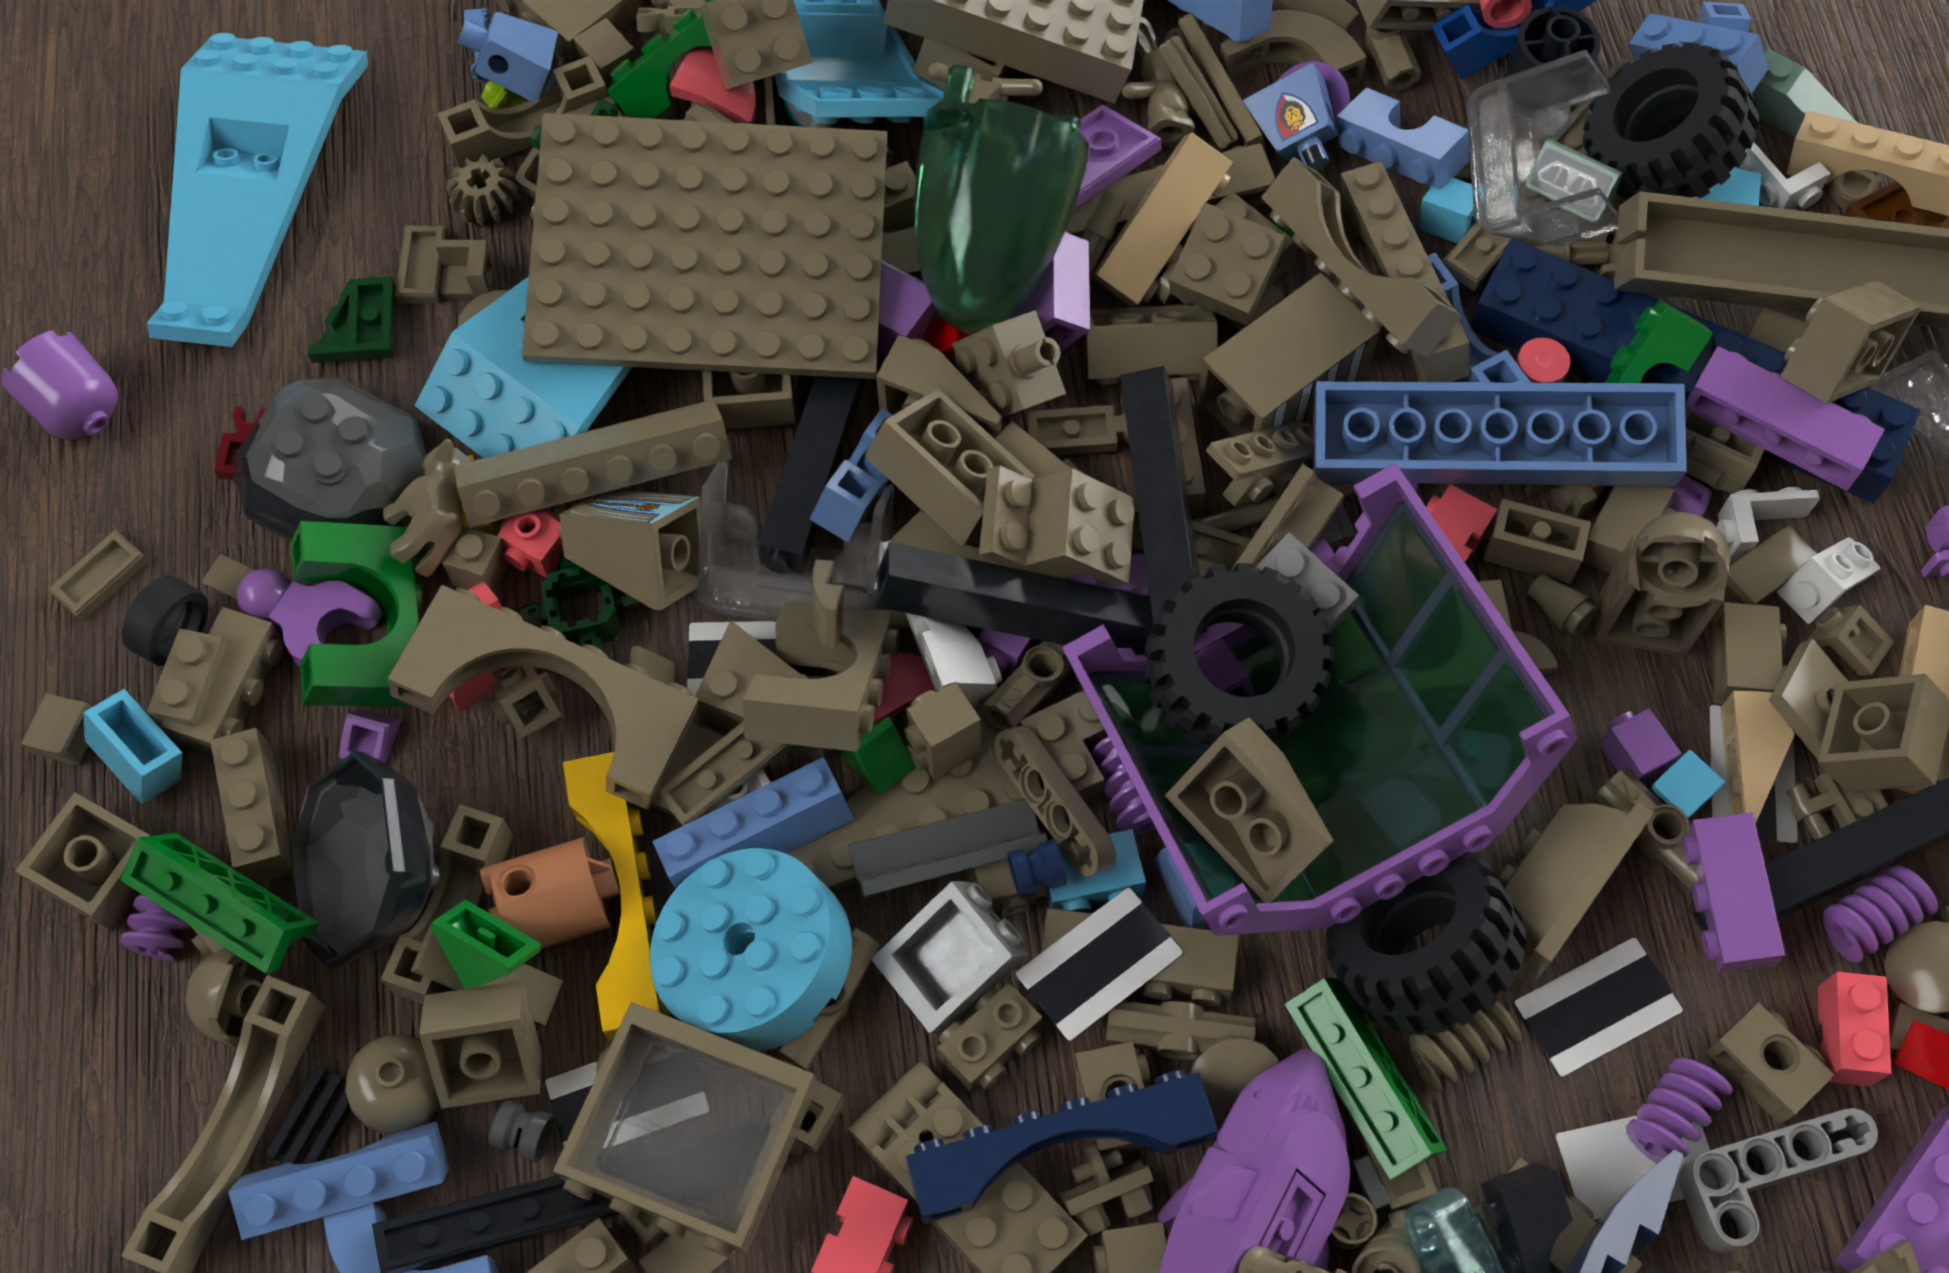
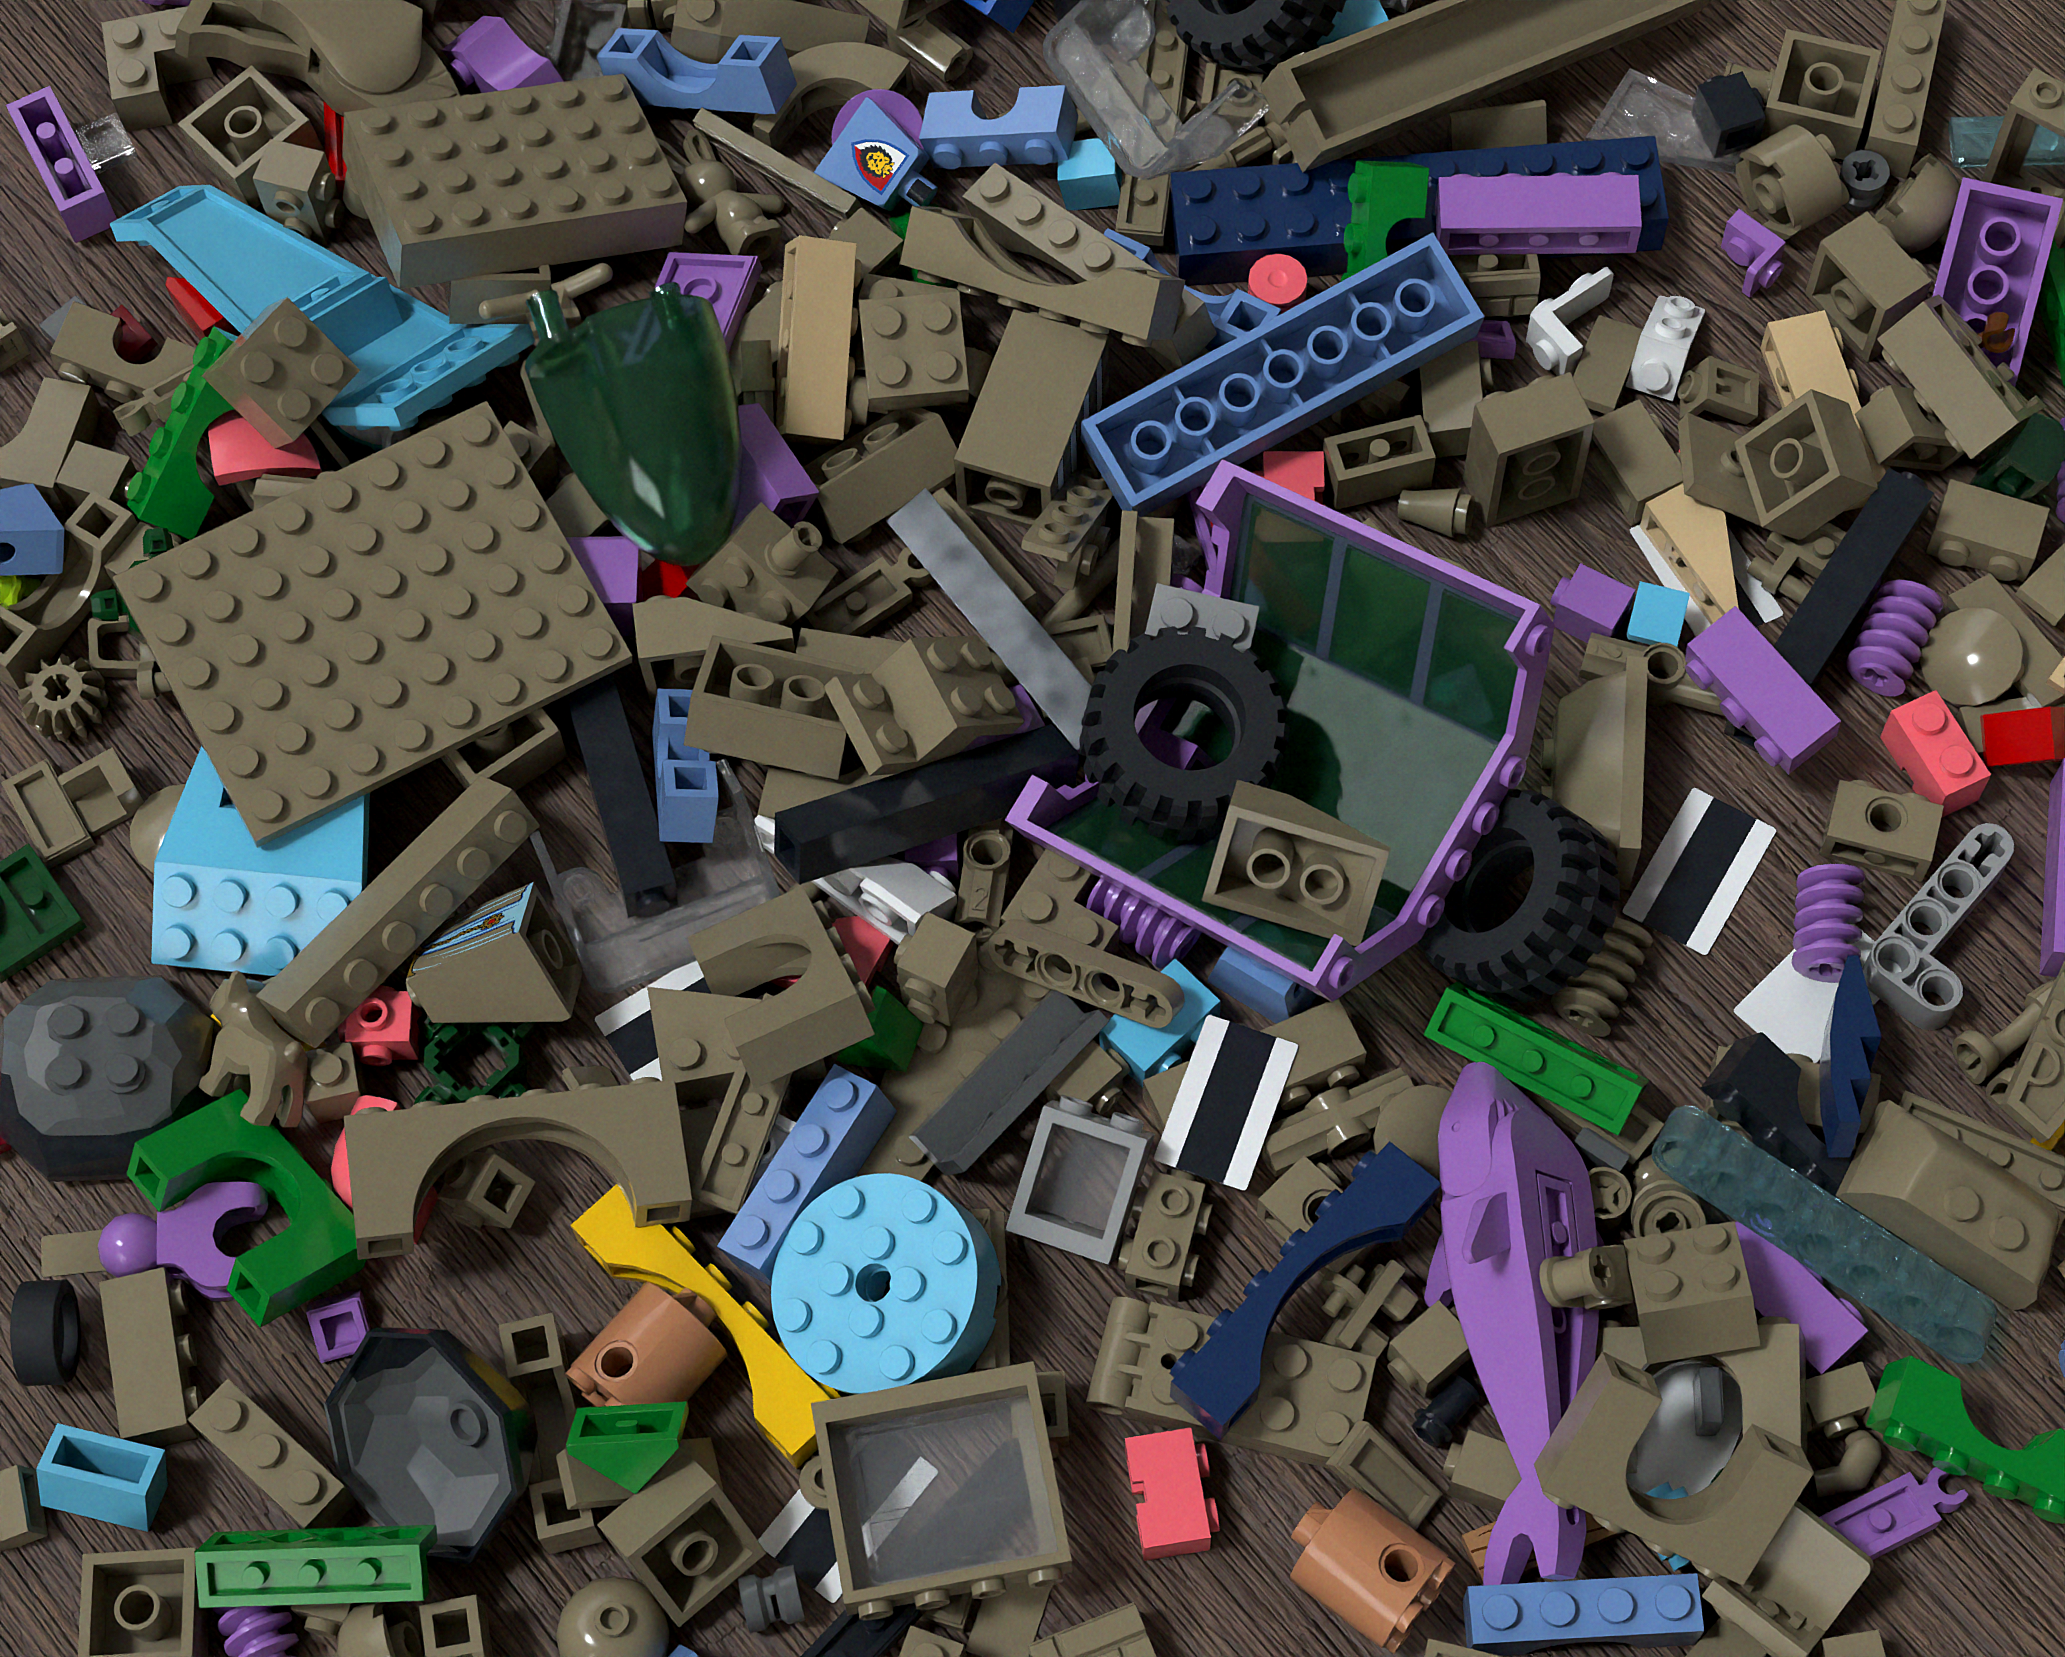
camera: 30 degrees left, 0 degrees up
dark tan plate [147,628,228,727] -> none
dark tan slope [813,560,844,649] -> none
dark blue wheel [1007,839,1067,899] -> none
dark tan axle [1158,36,1239,149] -> none
slope [1525,139,1622,220] -> none
dark tan cylinder [1628,511,1730,608] -> none
dark tan brick [1780,280,1922,404] -> none

